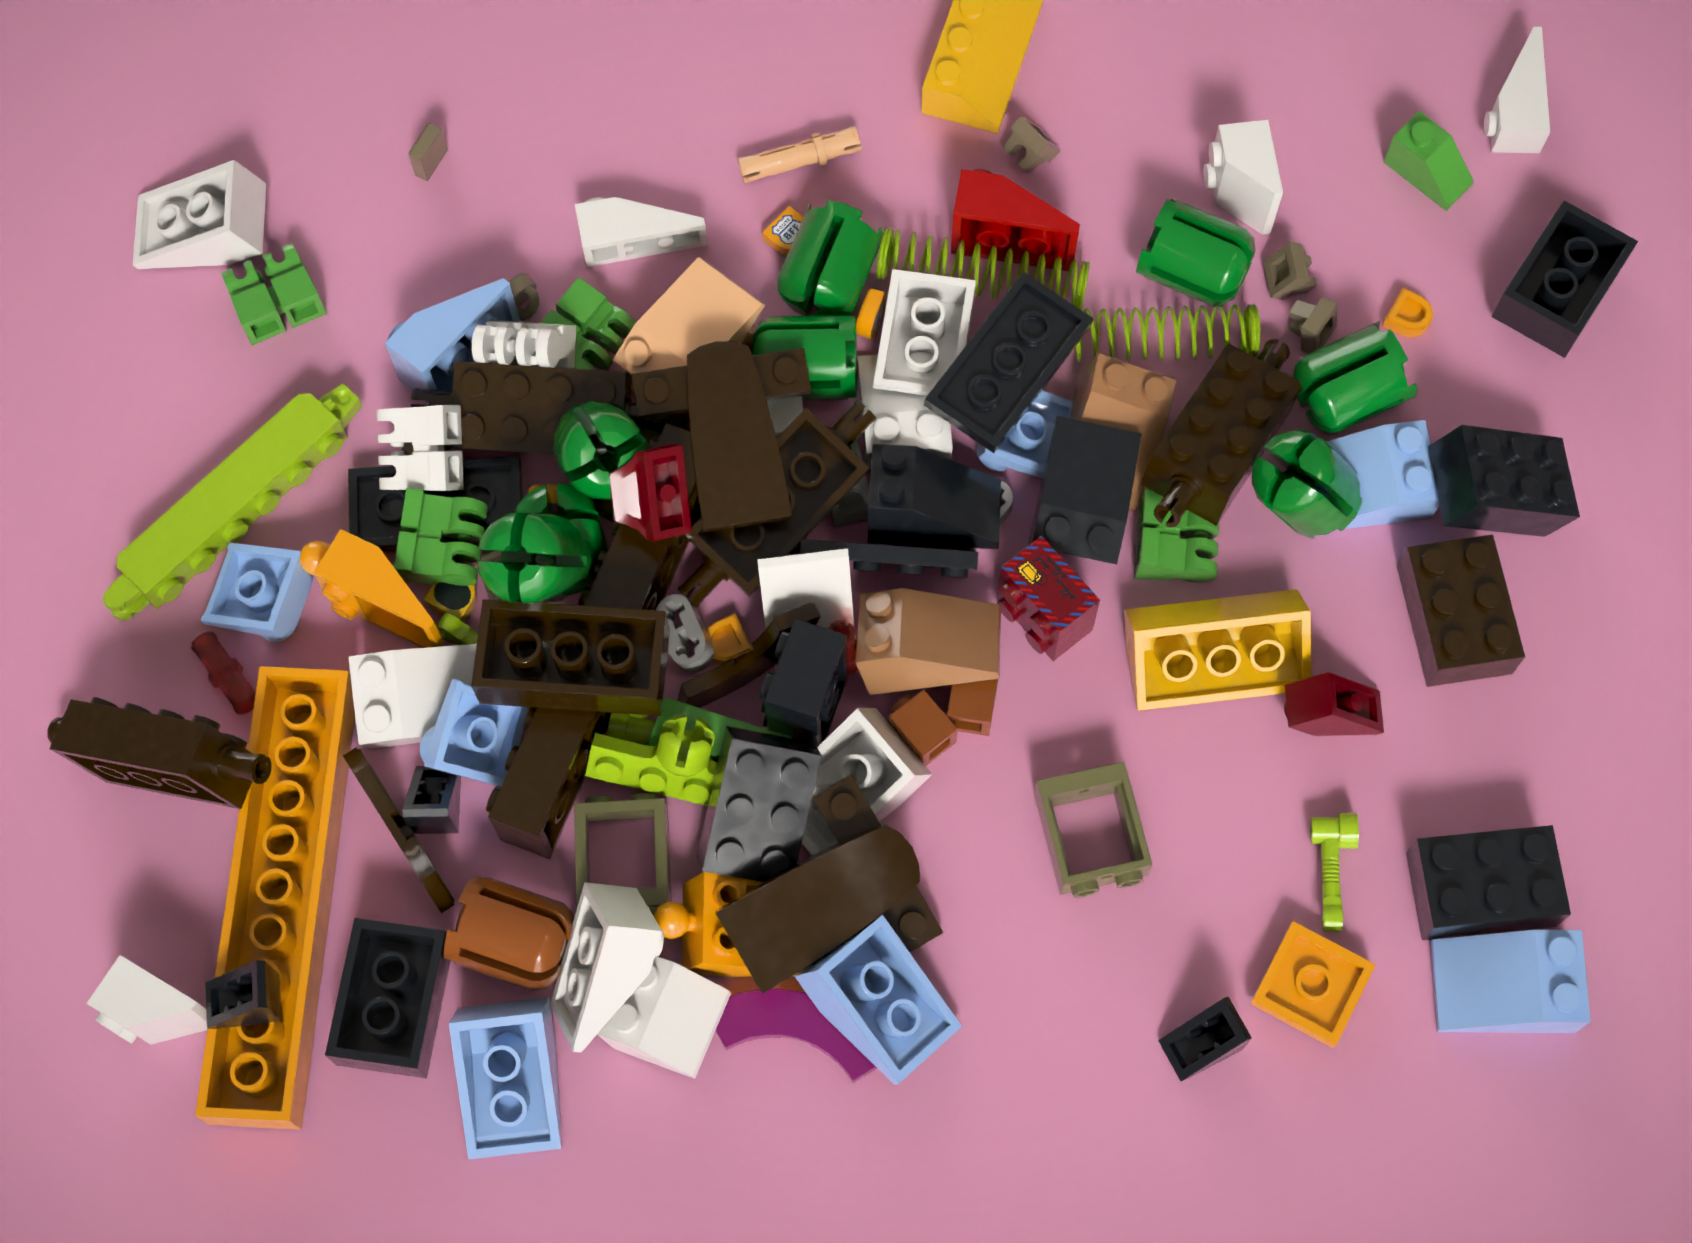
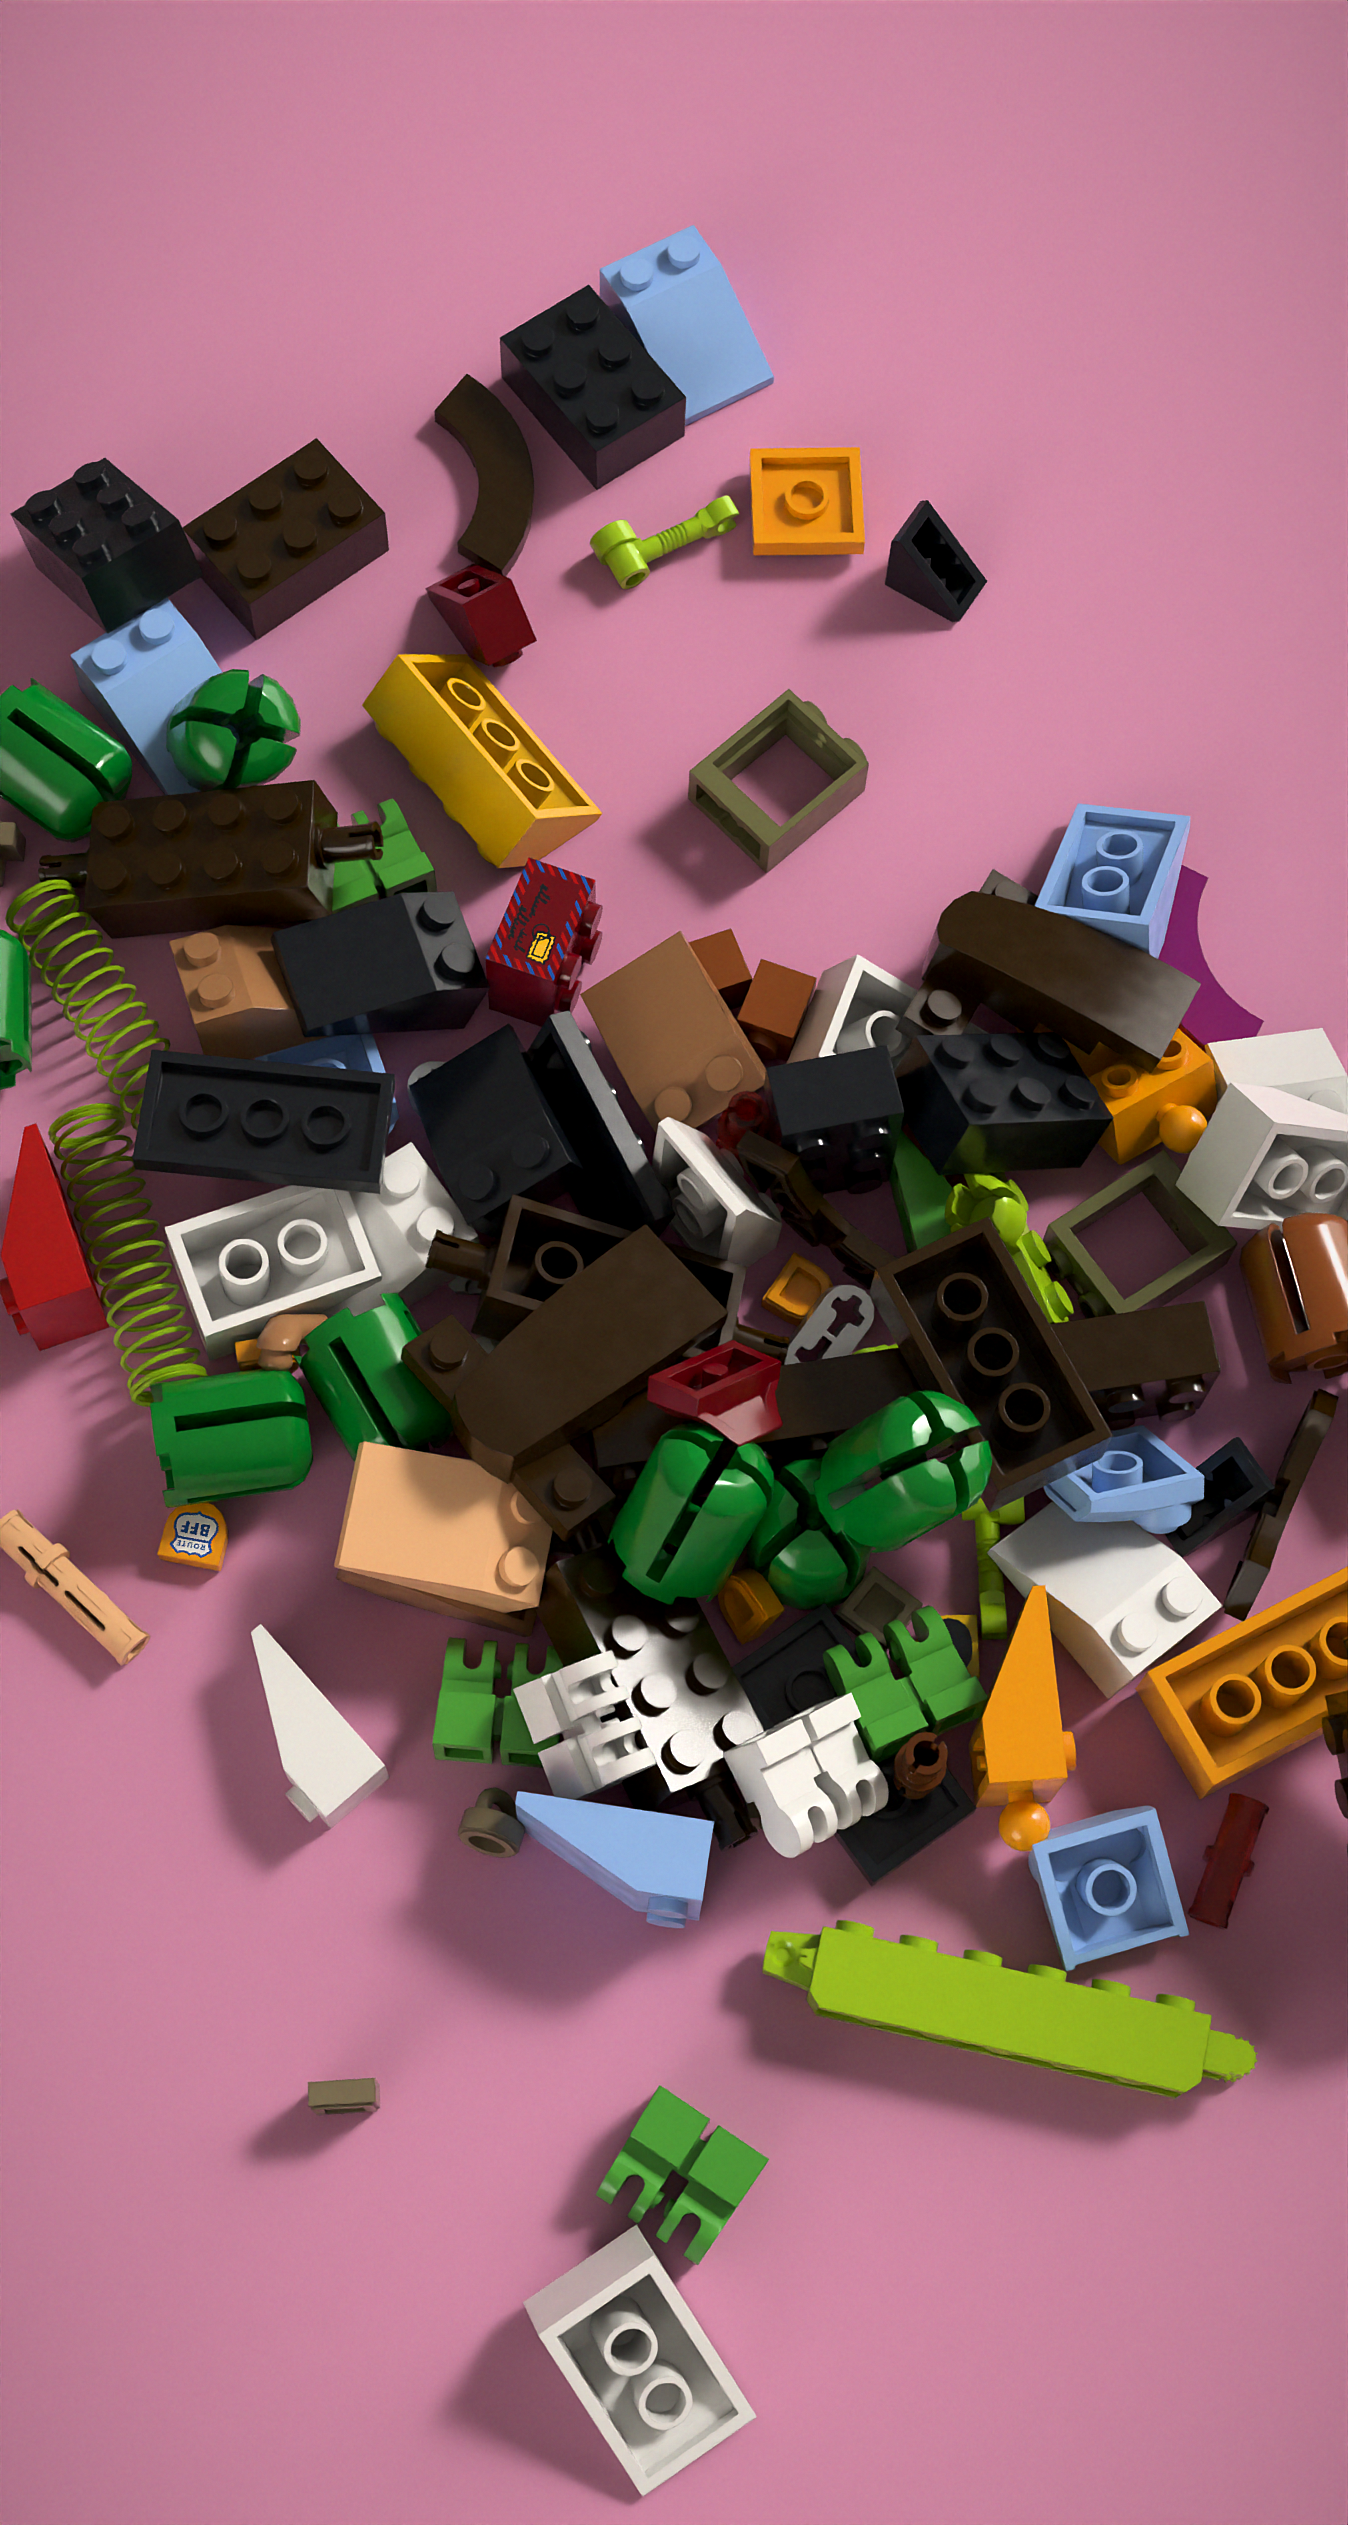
camera: 125 degrees left, 0 degrees up
none -> medium nougat arm [257,1314,328,1371]
none -> dark brown tile [434,374,534,577]
none -> reddish brown pin [893,1732,948,1800]

